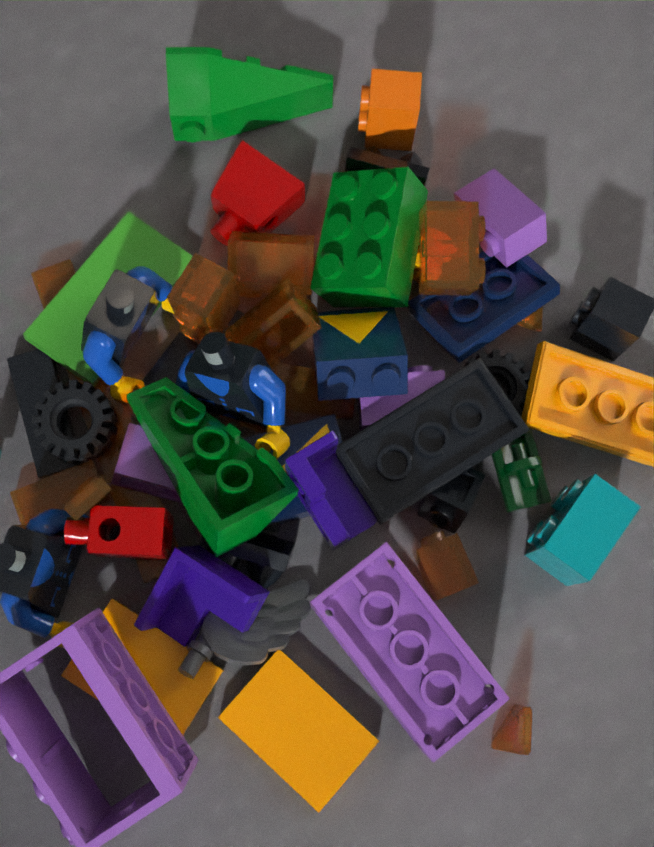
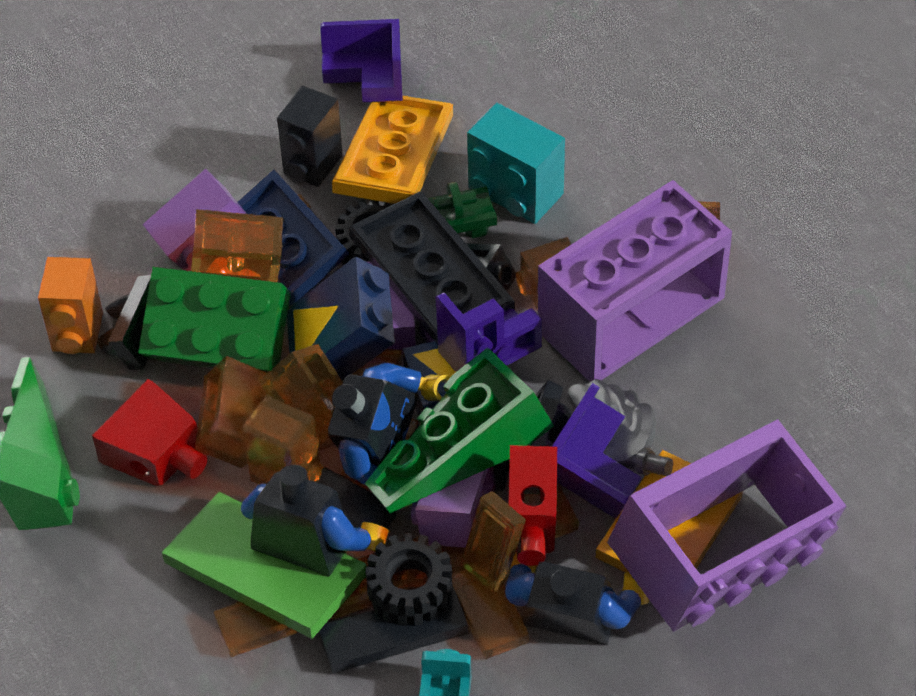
camera: 85 degrees left, 25 degrees down
light orange tile [218,650,379,813] -> none

